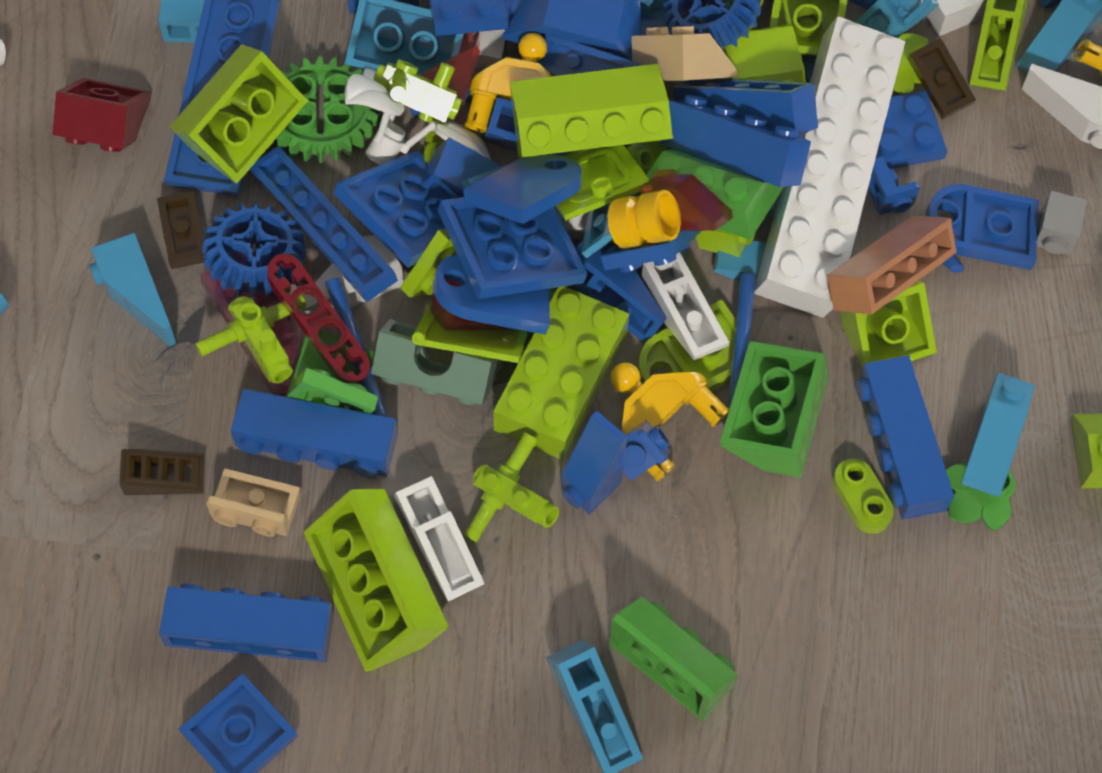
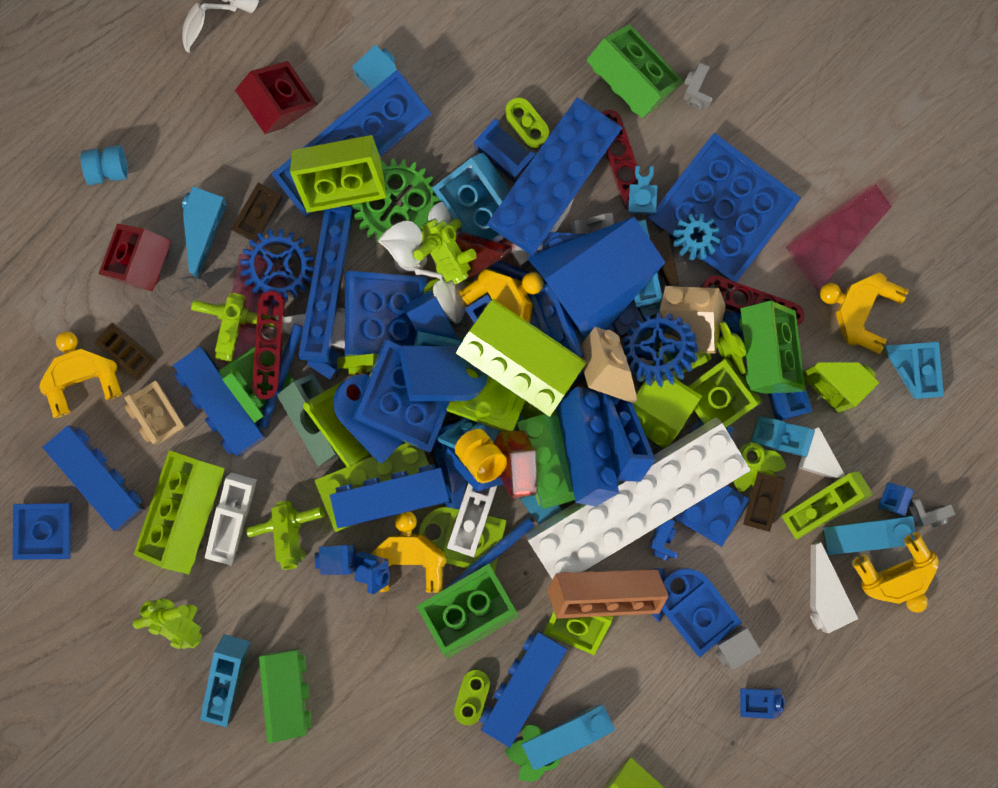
camera: 45 degrees right, 20 degrees up
none -> yellow connector [39,331,123,418]
none -> dark red slope [98,223,171,292]
none -> lime piece [133,598,202,649]
none -> blue bracket [307,348,344,382]
none -> blue brick [330,464,450,528]

